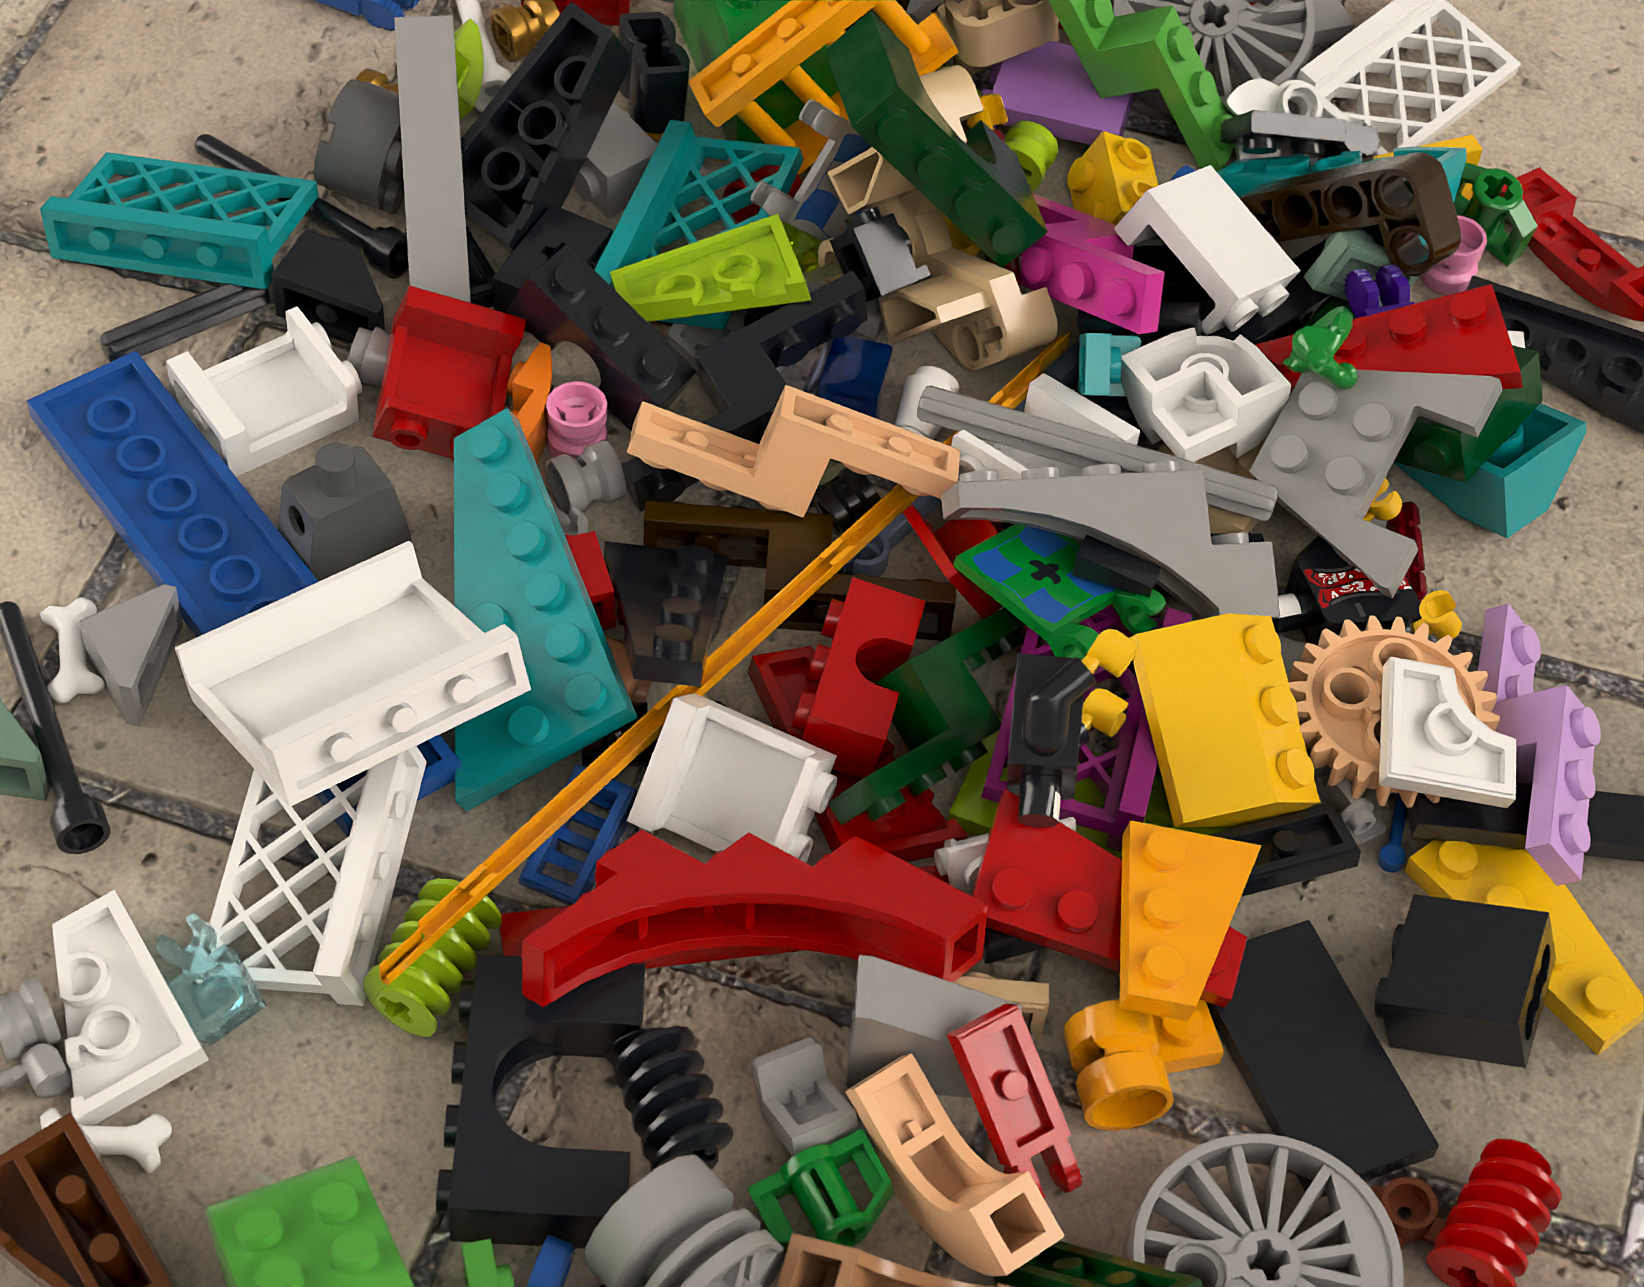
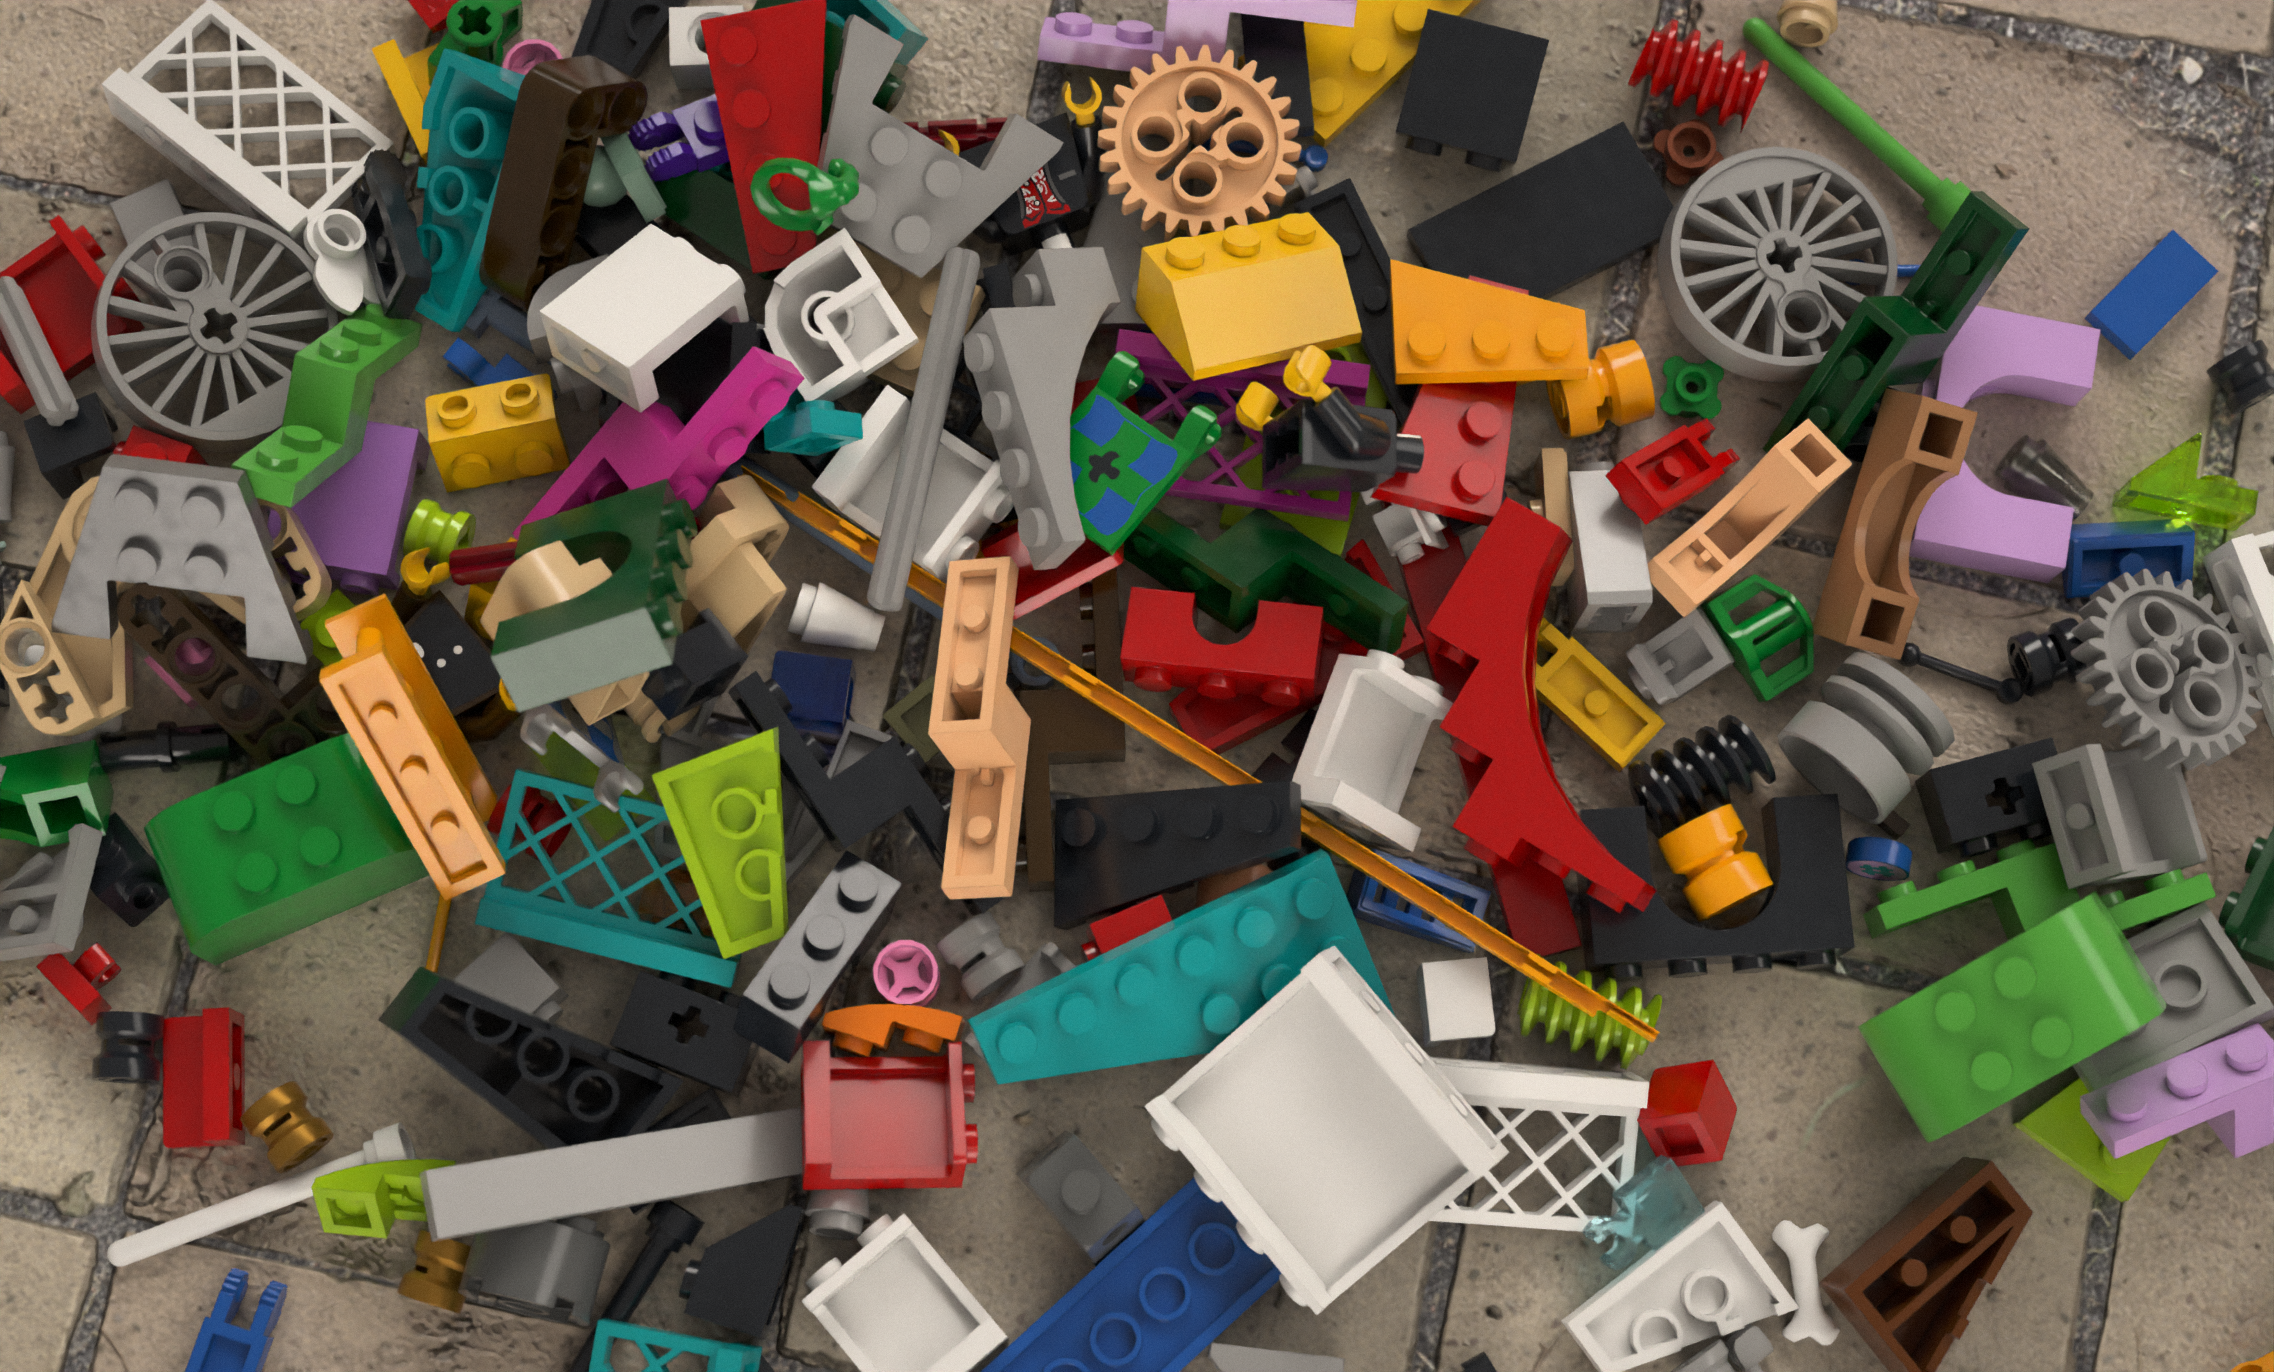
camera: 95 degrees left, 25 degrees up
black brick [618,12,690,134] -> none
black piece [1072,535,1161,598] -> none
white tile [1379,657,1516,808] -> none
none -> white panel [1416,957,1495,1048]
none -> yellow hinge [1535,617,1666,773]
none -> red panel [1637,1059,1737,1169]
none -> light orange wheel [1656,804,1774,923]
none -> green plate [1659,356,1724,420]

